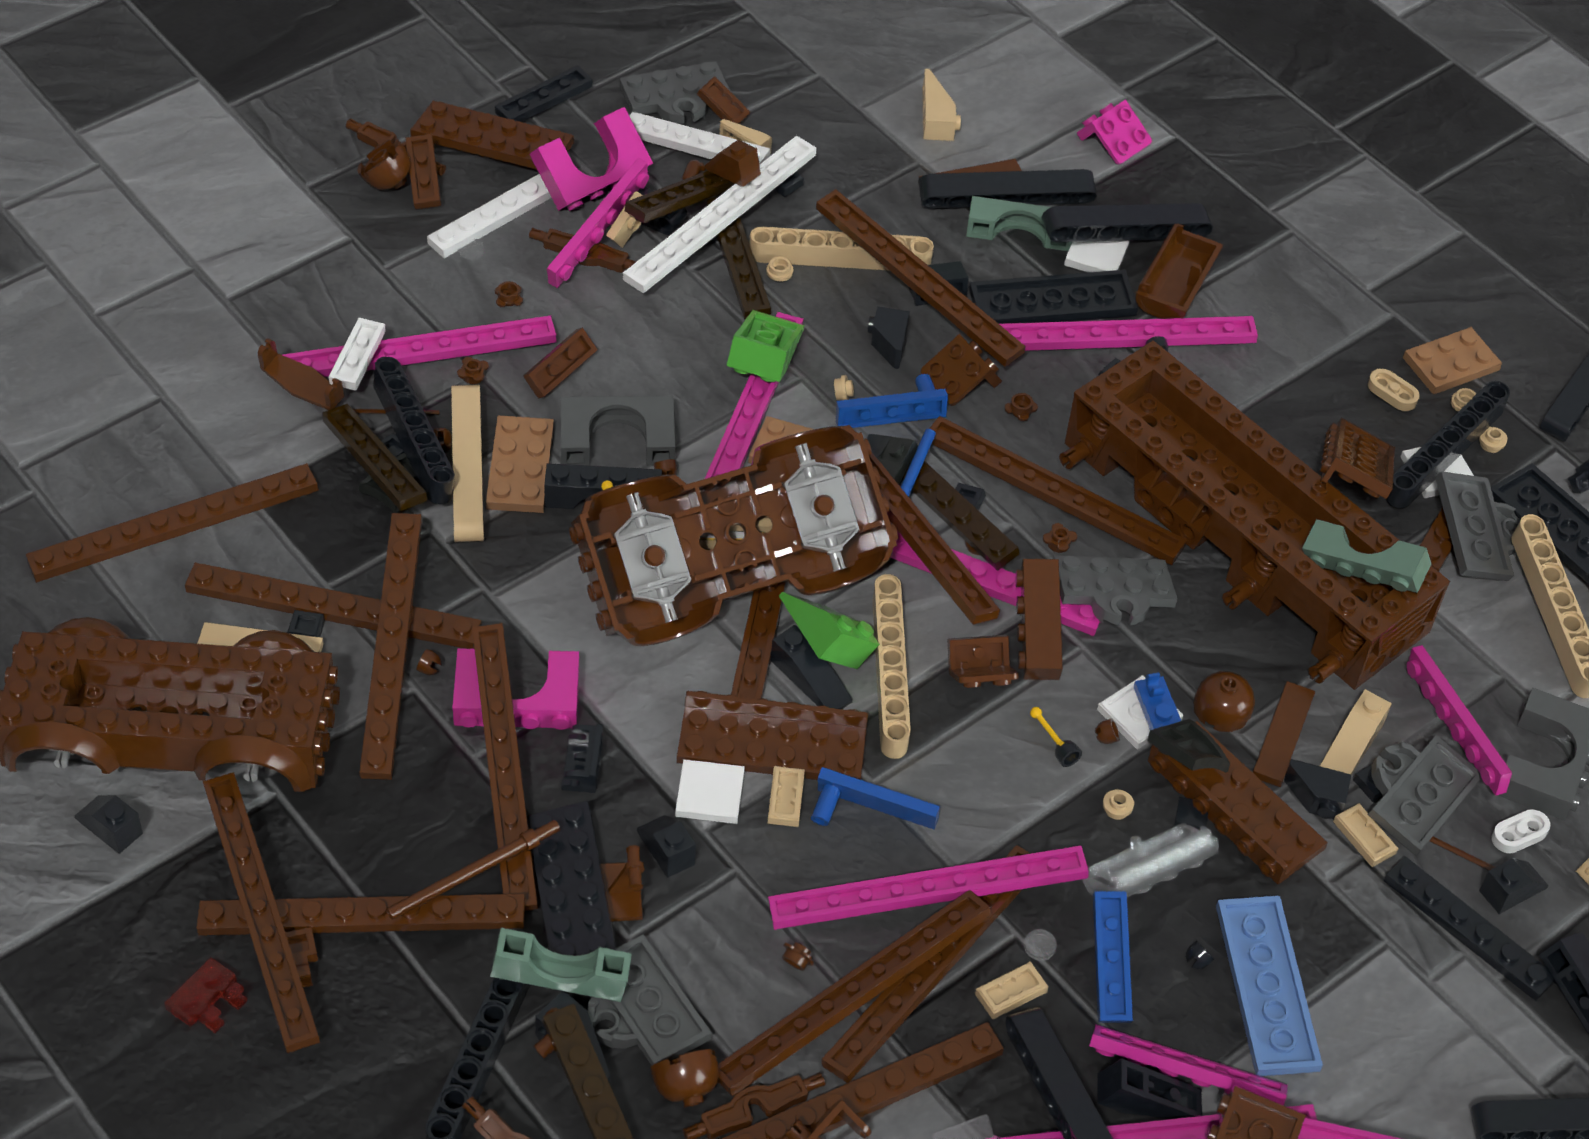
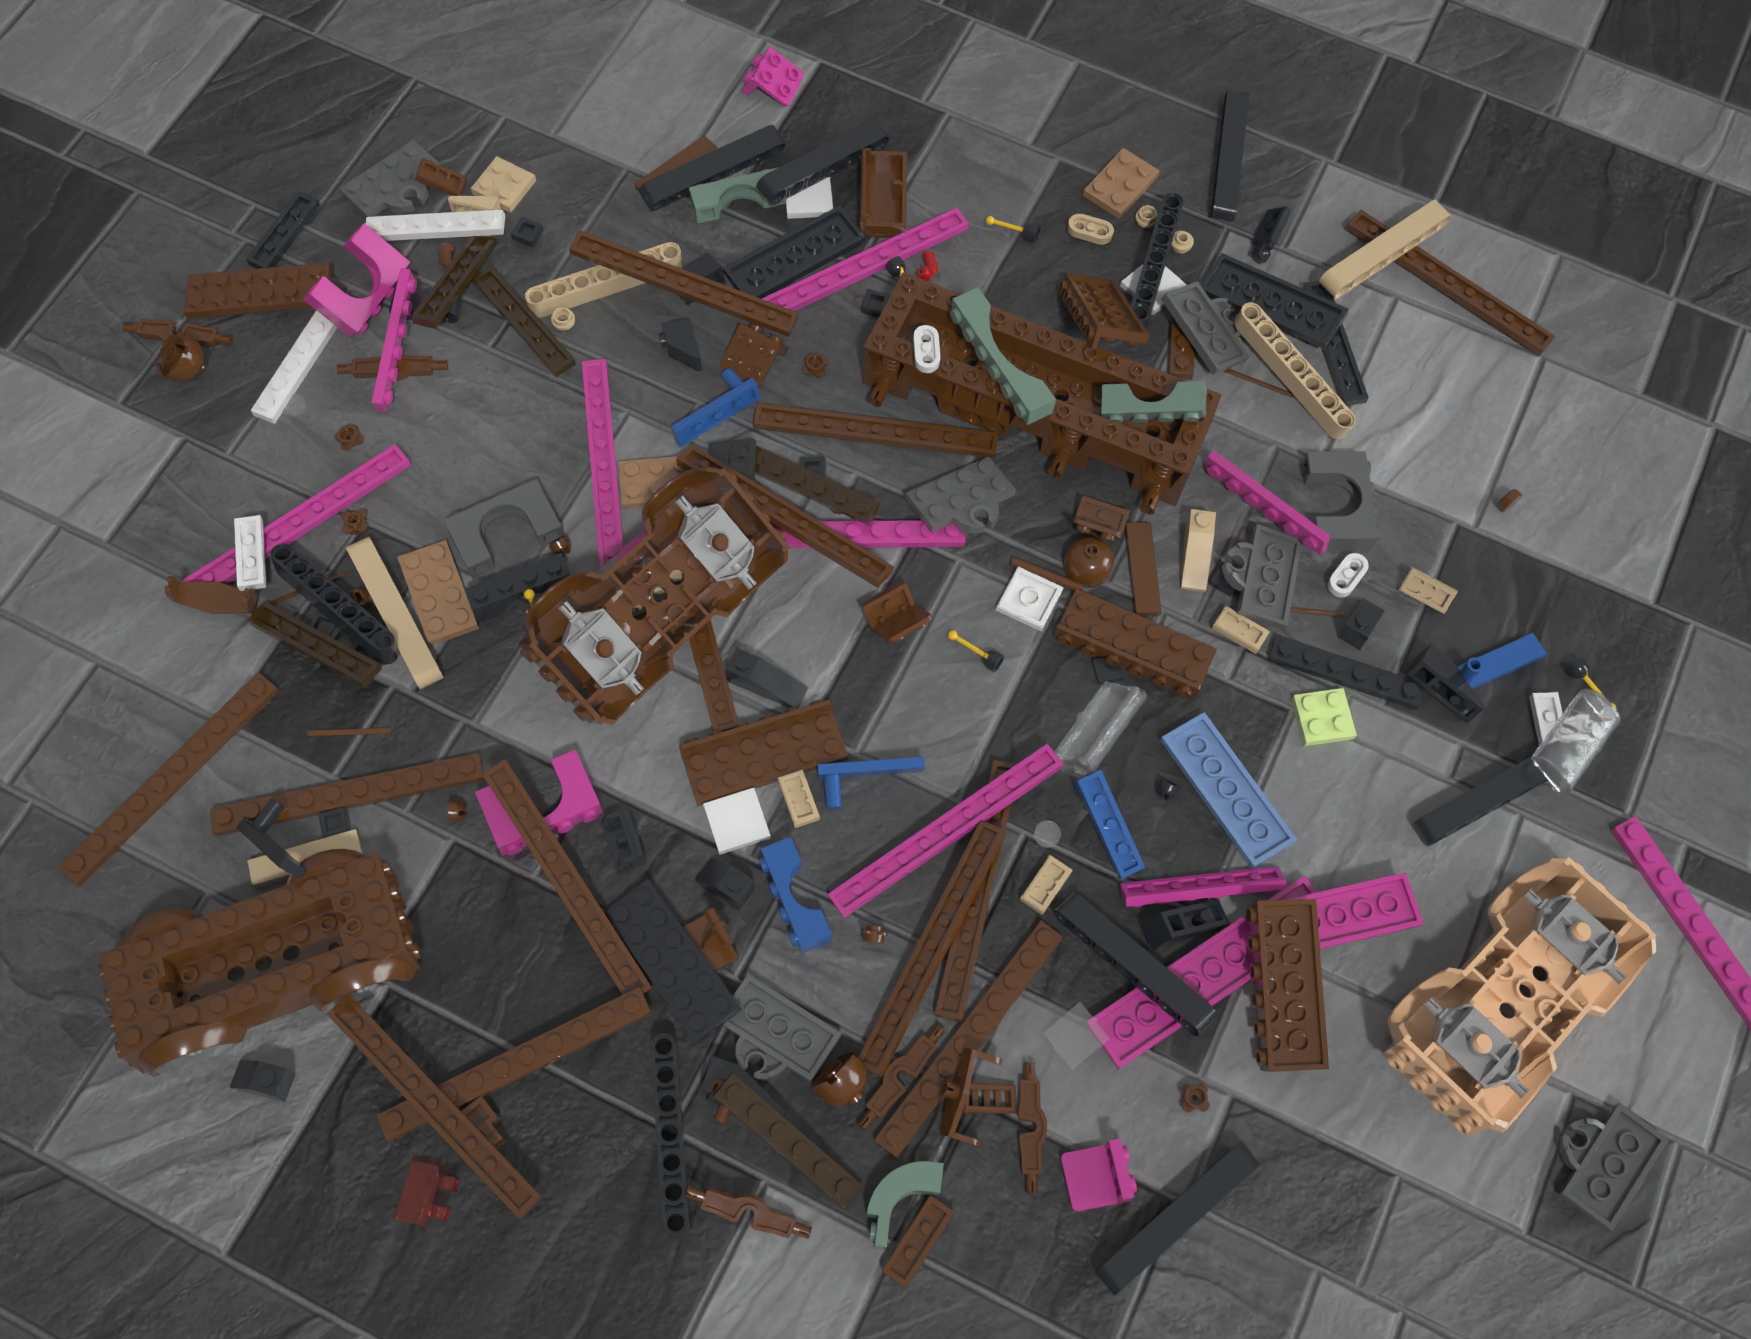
camera: 25 degrees left, 15 degrees up
reddish brown plate [359,513,422,780] -> none
reddish brown bar [386,820,560,920] -> none
reddish brown plate [406,134,441,209] -> none
sand green arch [490,928,632,1002] -> none
reddish brown plate [523,327,598,399] -> none
tan plate [606,191,642,248] -> none
white plate [623,136,816,293] -> none
reddish brown slope [705,140,761,187] -> none
bright green slope [727,310,805,382] -> none
bright green slope [779,592,880,669] -> none
tan plate [834,375,854,401] -> none
tan beam [872,574,910,759] -> none
blue bar [901,429,936,497] -> none
tan slope [922,69,961,141] -> none
reddish brown brick [1015,559,1063,680] -> none
reddish brown plate [1043,523,1077,553] -> none
reddish brown hinge [1095,718,1120,744] -> none
tan plate [1103,790,1134,820] -> none
blue plate [1133,672,1181,730] -> none
pearl dark grey plate [1147,719,1230,772] -> none
black slope [1284,759,1351,819] -> none
none -> black piece [236,798,307,879]
none -> reddish brown piece [307,728,391,736]
none -> tan plate [471,156,536,213]
none -> blue arch [758,837,832,954]
none -> white plate [913,325,940,373]
none -> red arm [917,250,939,281]
none -> sand green arch [950,287,1056,425]
none -> hinge [986,216,1041,243]
none -> reddish brown bar [1010,557,1084,591]
none -> reddish brown bracket [1073,496,1130,542]
none -> reddish brown piece [1223,369,1294,398]
none -> yellowish green plate [1292,688,1357,746]

